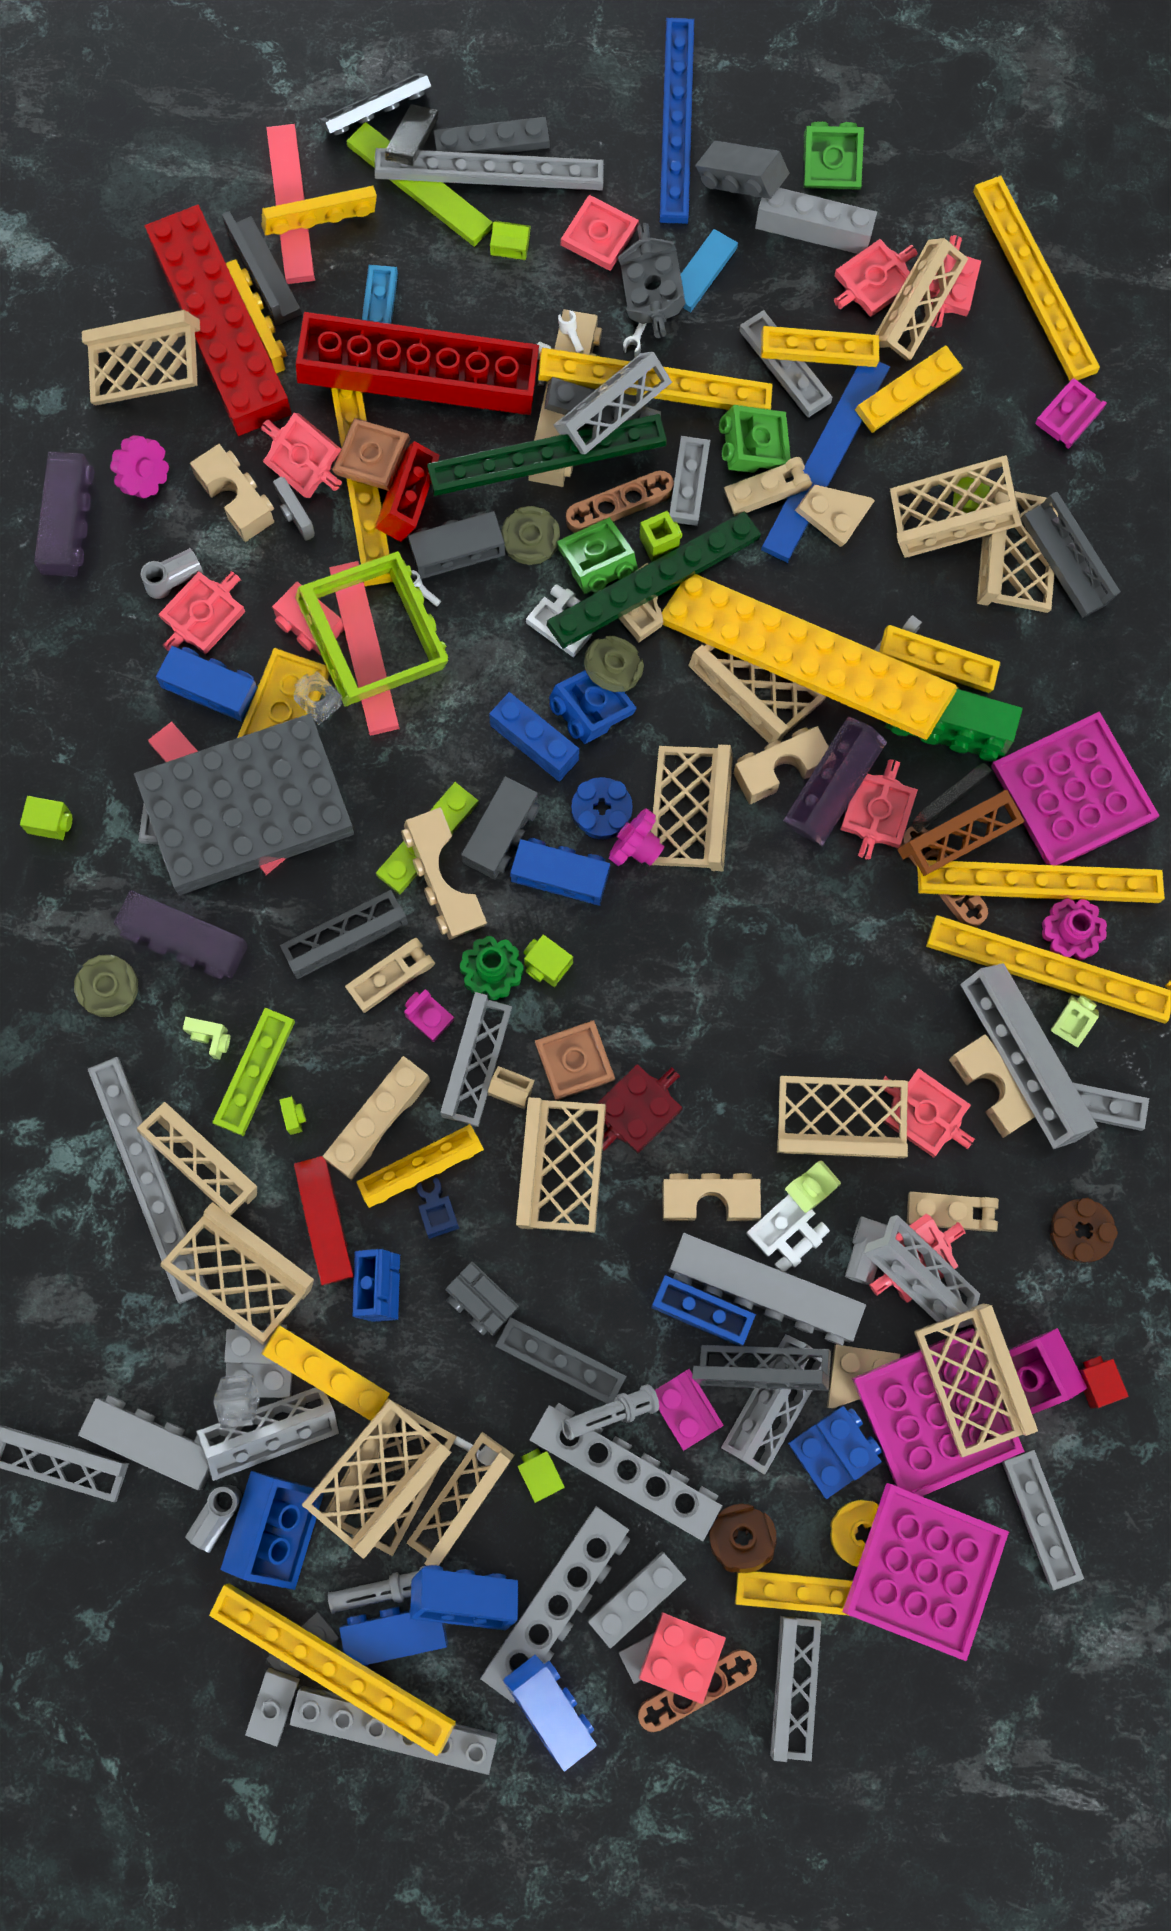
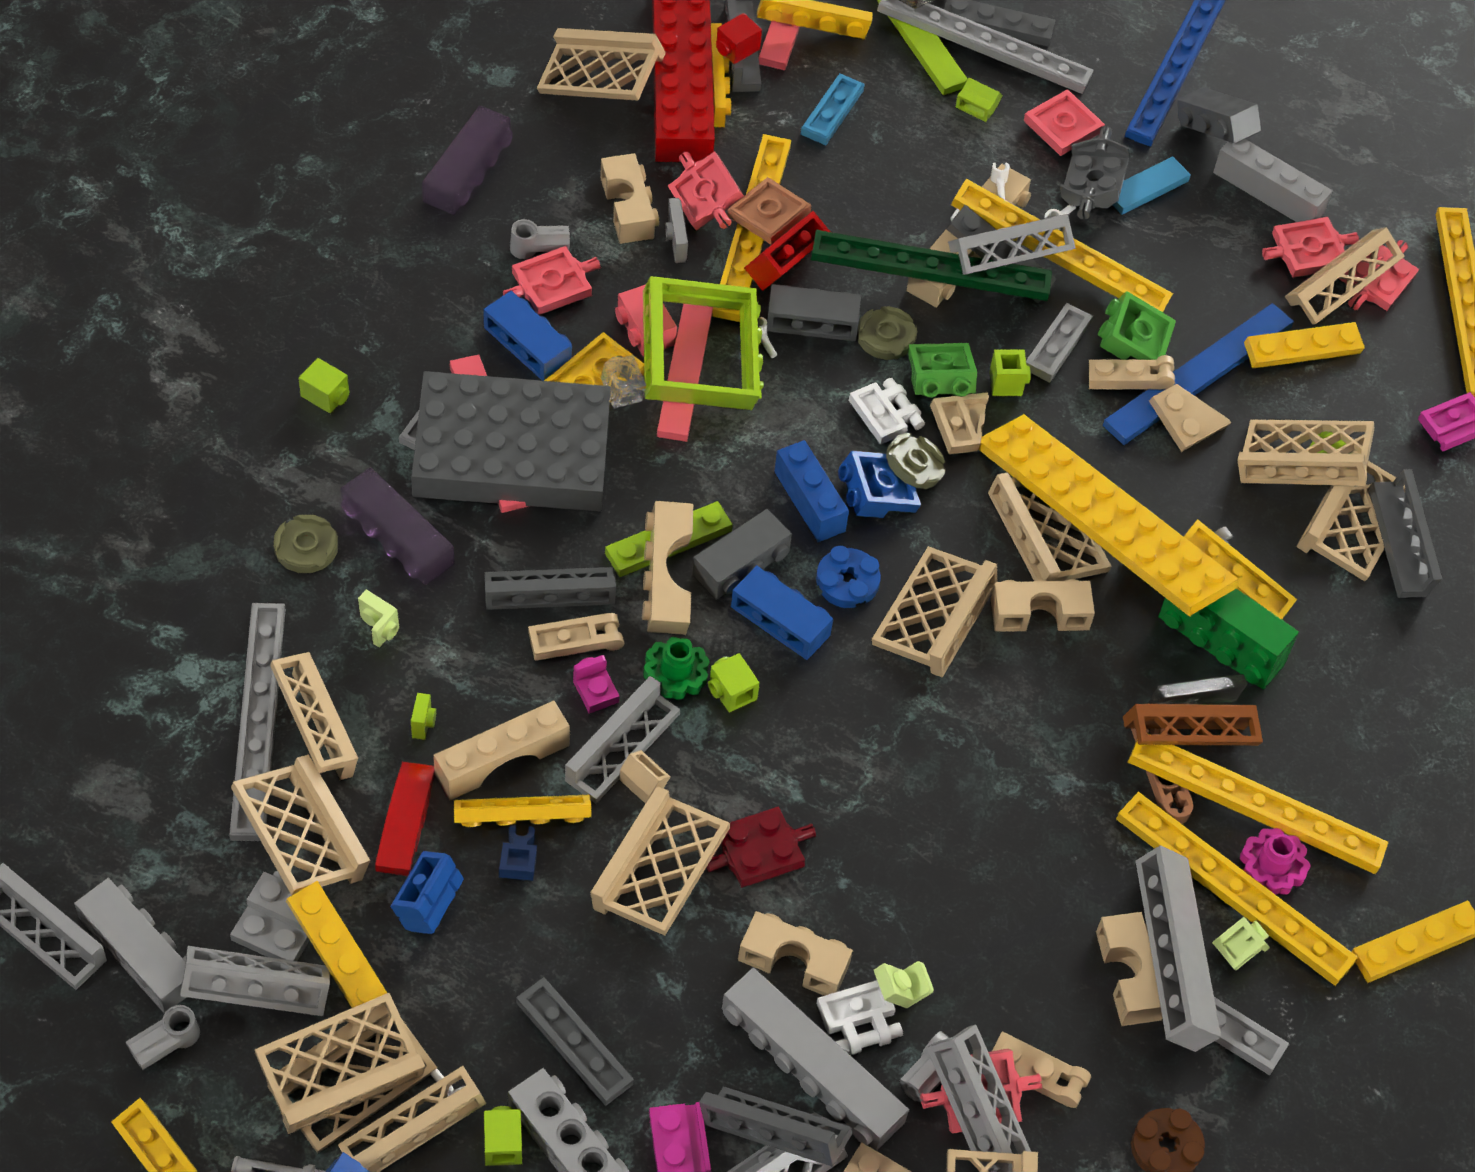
camera: 20 degrees right, 20 degrees down
dark pink plant [110,435,169,498] -> none
lime plate [212,1008,295,1136] -> none
clear brick [214,1374,260,1429] -> none
blue slope [220,1471,324,1590] -> none
red brick [296,312,539,415] -> none
dark grey brick [445,1262,519,1336] -> none
nougat plate [535,1020,615,1101] -> none
dark green plate [546,511,761,649] -> none
light grey pin [561,1384,659,1440] -> none
nougat beam [566,471,674,533] -> none
dark pink plant [608,808,664,866] -> none
blue brick [651,1275,756,1346] -> none
light grey plate [739,310,833,418] -> none
yellow plate [761,326,879,367] -> none
tan fence [777,1076,908,1158] -> none
clear purple brick [783,716,887,846] -> none
bright green plate [803,122,864,189] -> none
coral plate [840,759,918,859] -> none
coral plate [879,1068,975,1158] -> none
dark pink plate [991,711,1159,866] -> none
none -> red brick [716,13,762,64]

